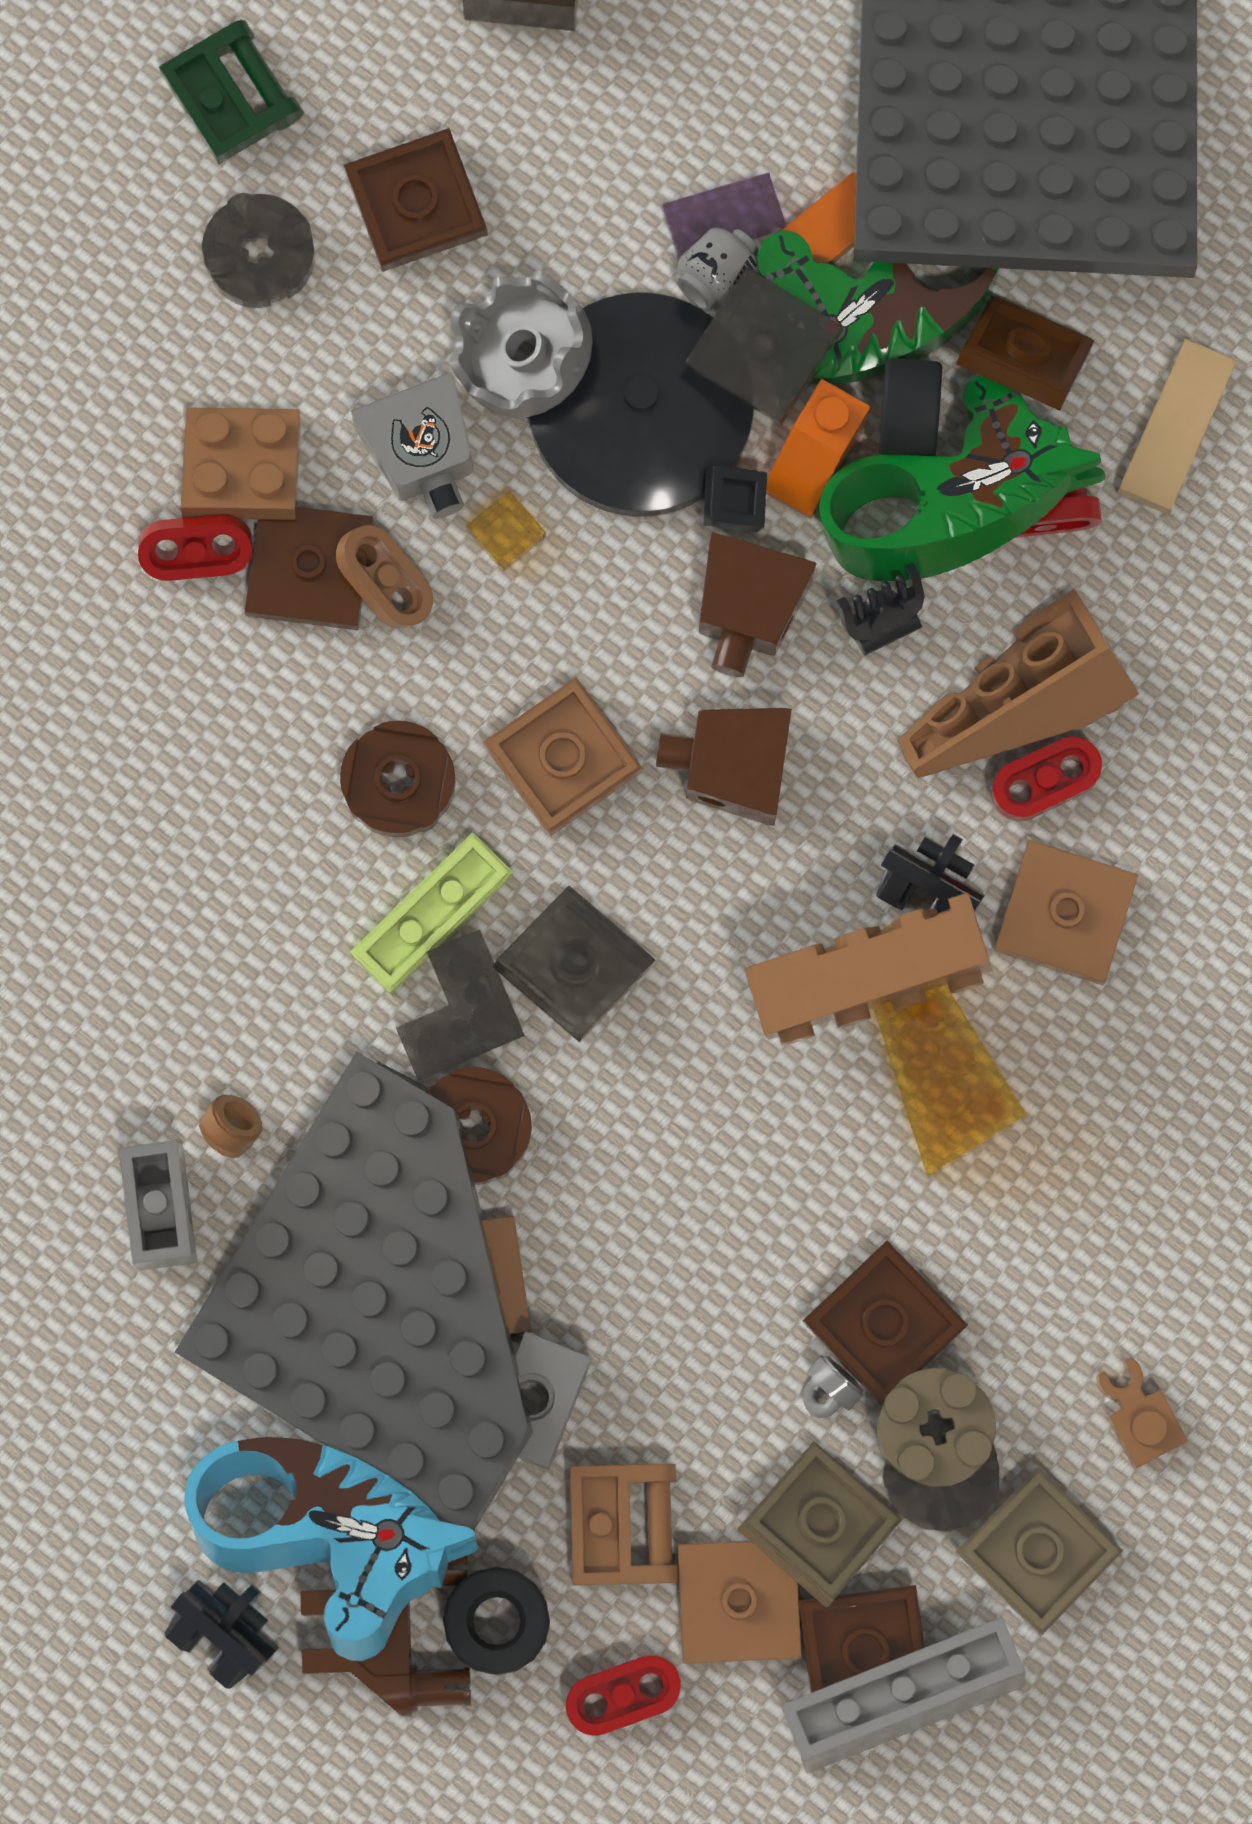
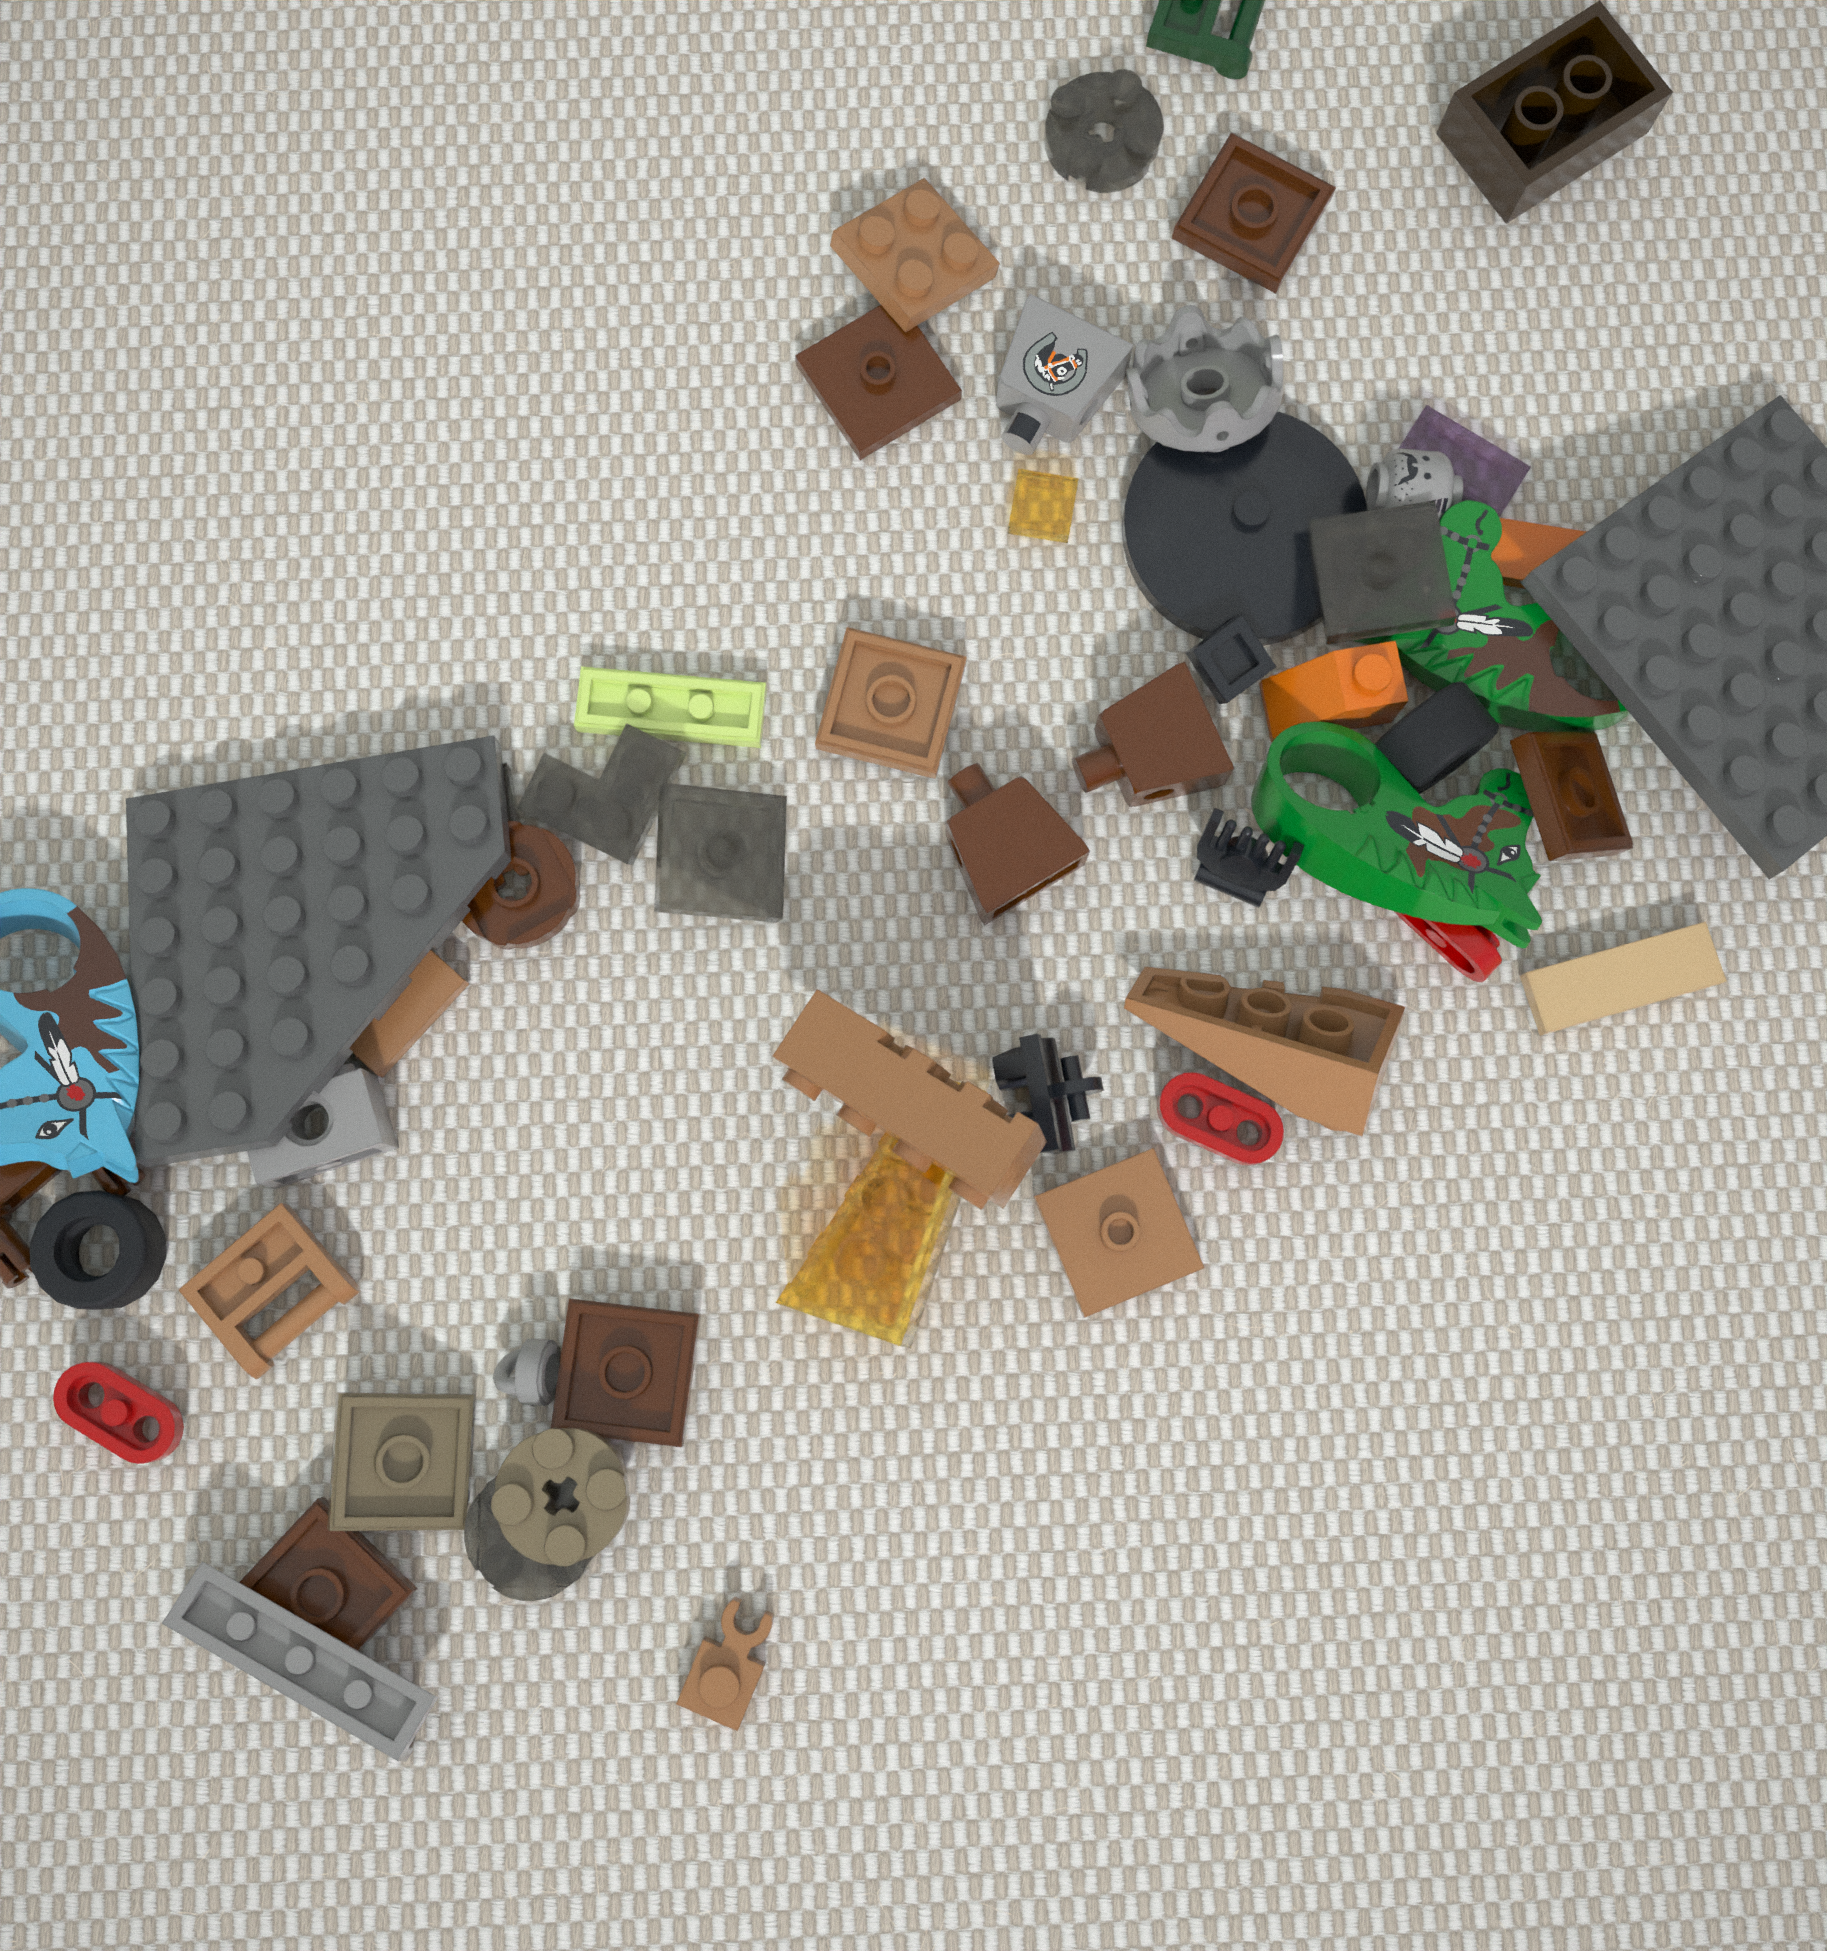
camera: 50 degrees right, 0 degrees up
light grey brick [119,1140,198,1271] -> none
red plate [138,514,252,581] -> none
medium nougat tile [199,1095,262,1158] -> none
medium nougat plate [336,525,433,629] -> none
reddish brown plate [340,721,456,837] -> none
medium nougat plate [677,1541,801,1664] -> none
dark tan plate [956,1467,1123,1636] -> none

